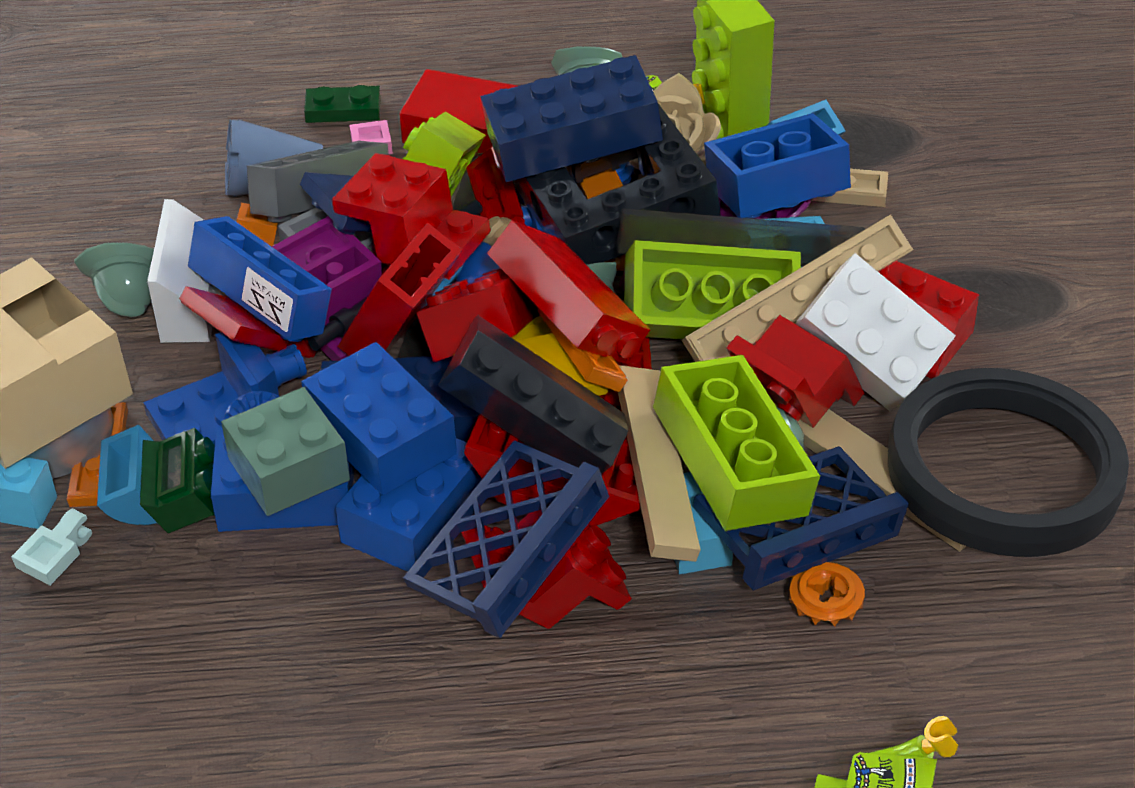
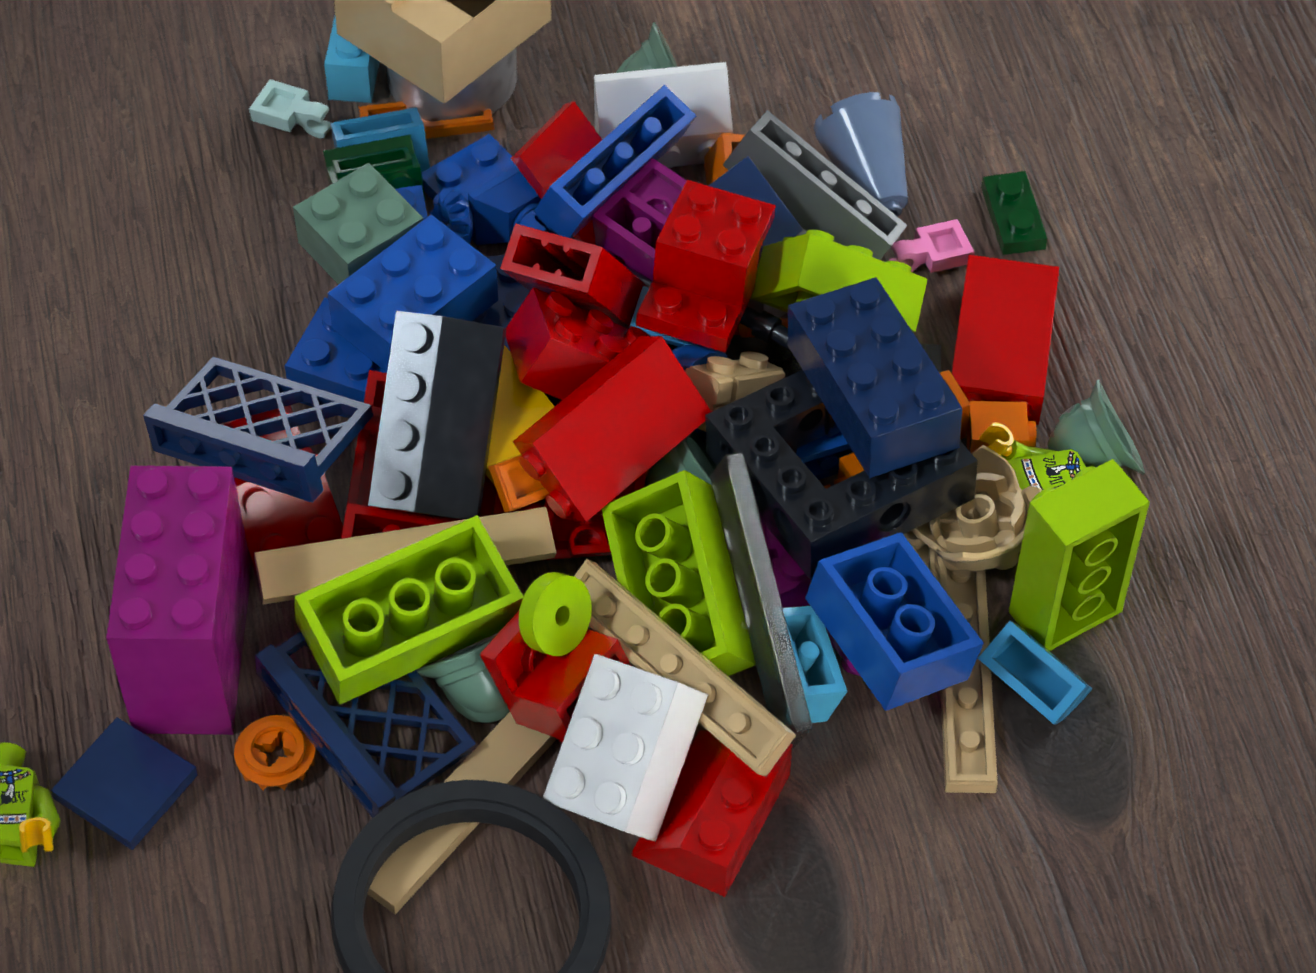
camera: 80 degrees right, 10 degrees up
none -> dark blue tile [50,717,198,850]
none -> magenta brick [106,465,252,735]
none -> lime piece [519,572,592,656]

